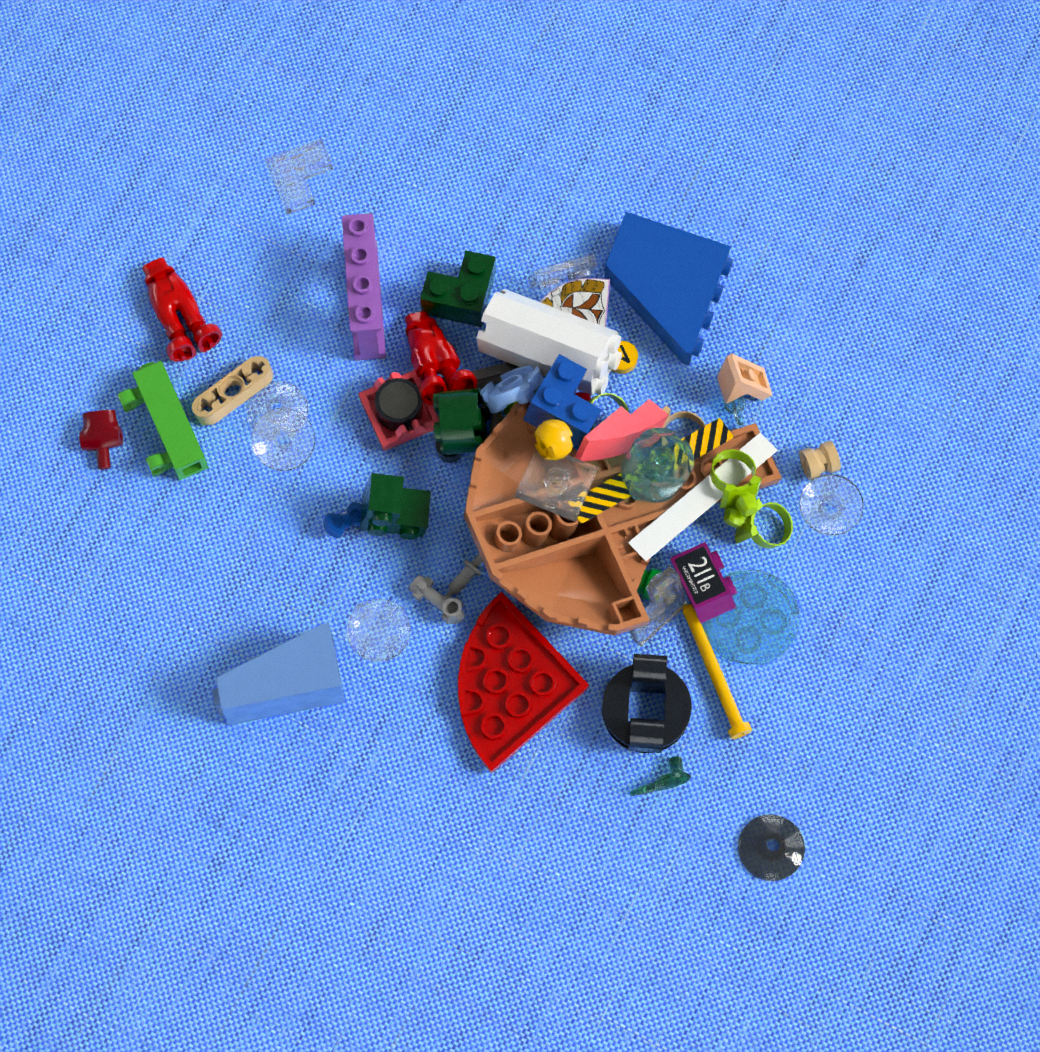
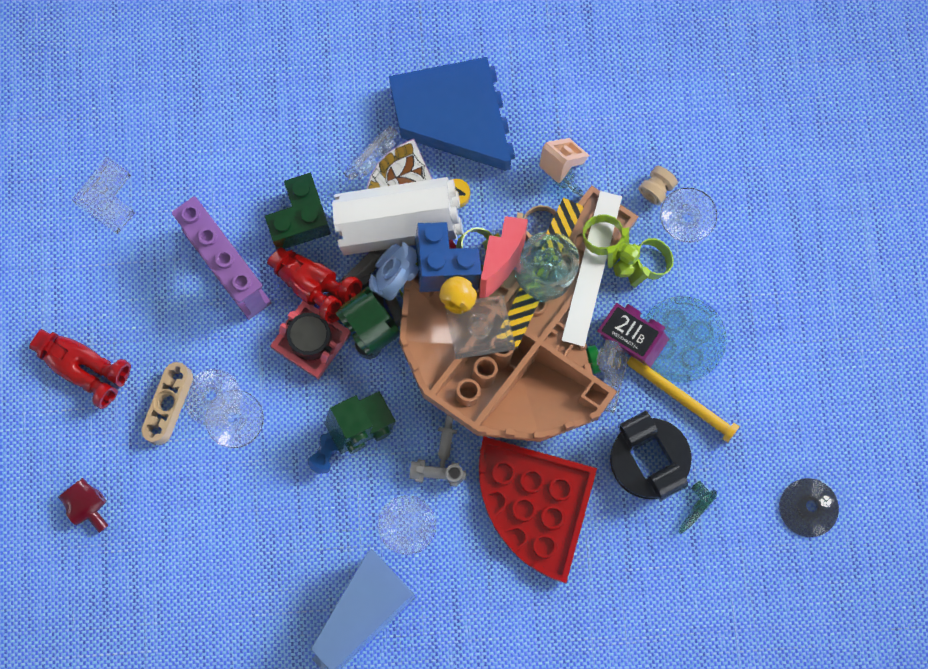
camera: 30 degrees left, 5 degrees up
bright green brick [117,361,209,481] -> none

